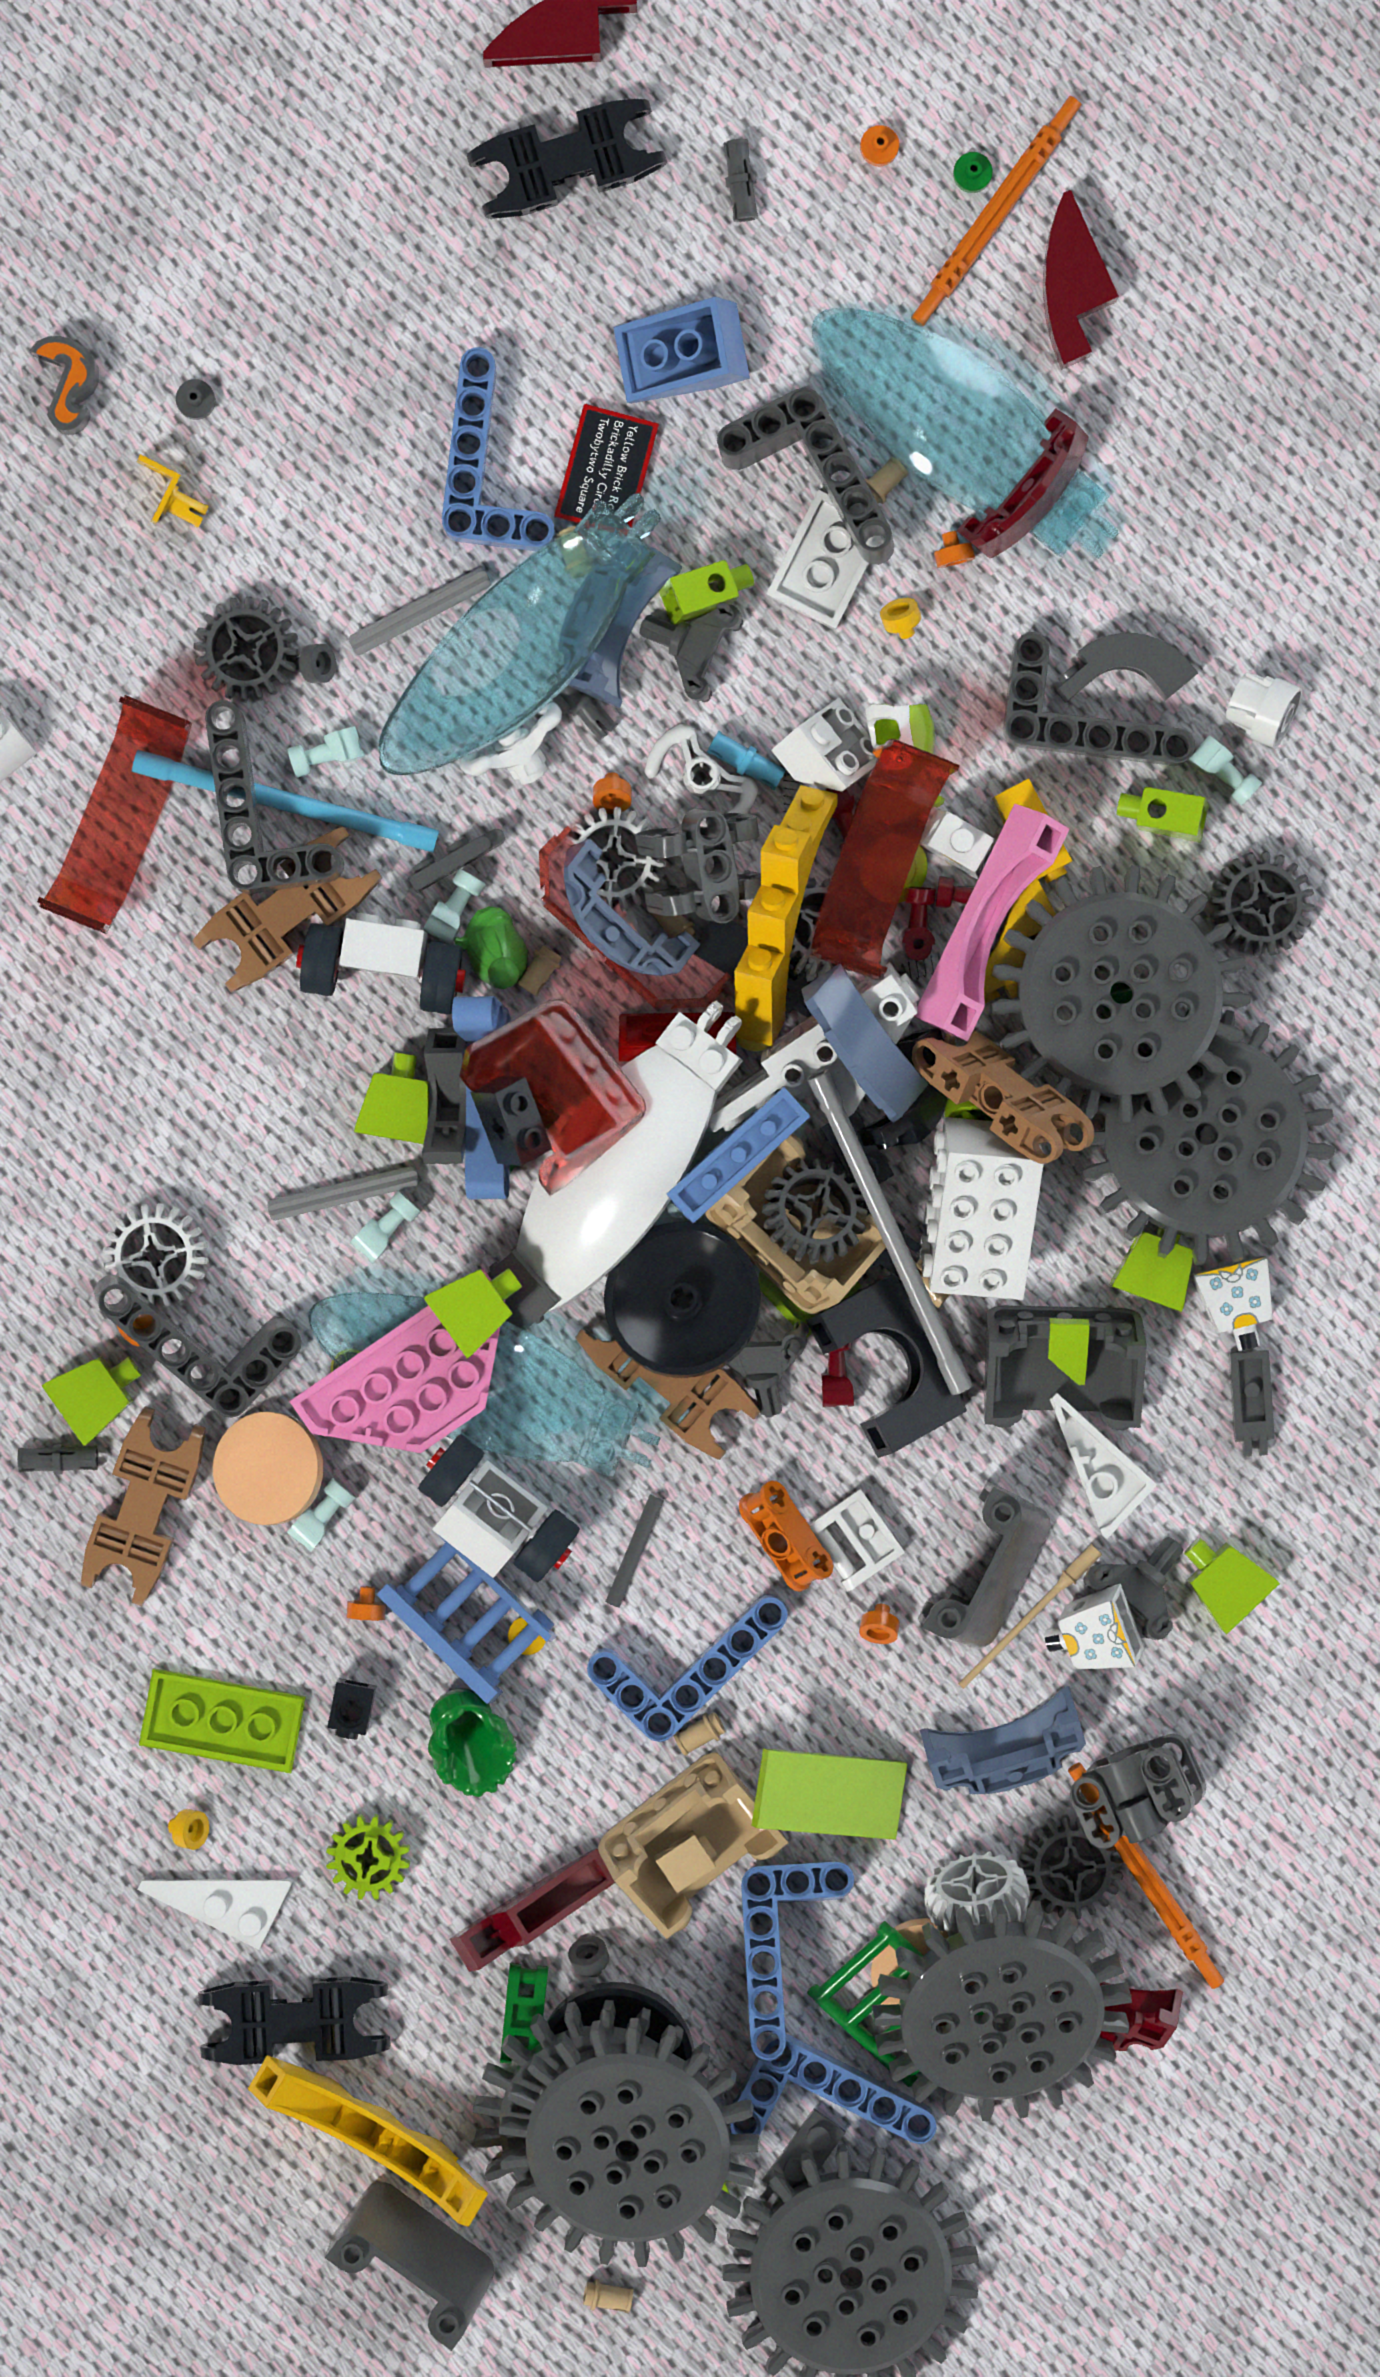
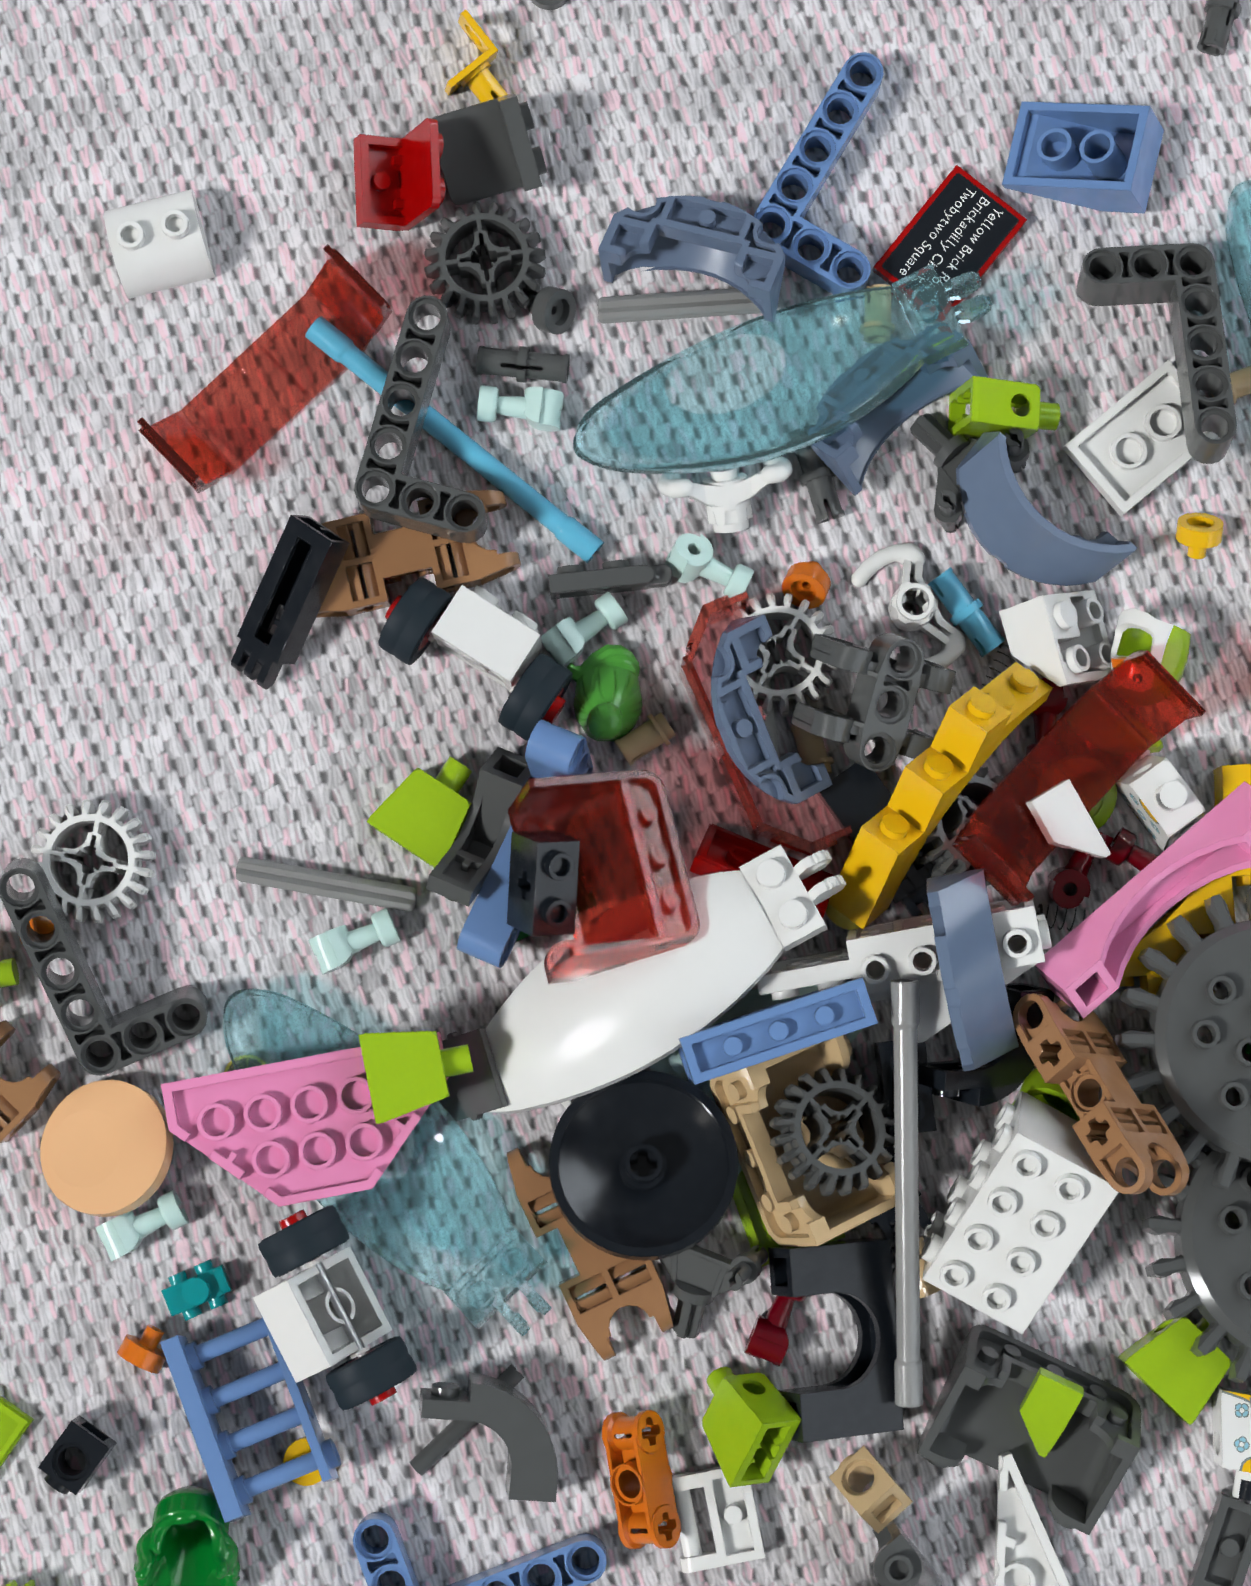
camera: 30 degrees right, 5 degrees down
none -> teal piece [161,1259,233,1321]
none -> black hinge [231,515,350,689]
none -> red bracket [353,118,446,231]
none -> dark grey arch [419,1372,558,1502]
none -> dark grey bracket [432,93,547,206]
none -> dark grey pin [476,346,570,383]
none -> sand blue windscreen [598,195,786,323]
none -> light aqua leg [665,533,754,602]
none -> lime torso [702,1367,801,1488]
none -> tan brick [829,1445,913,1533]
none -> sand blue windscreen [956,431,1137,586]
none -> white tile [1026,779,1111,859]

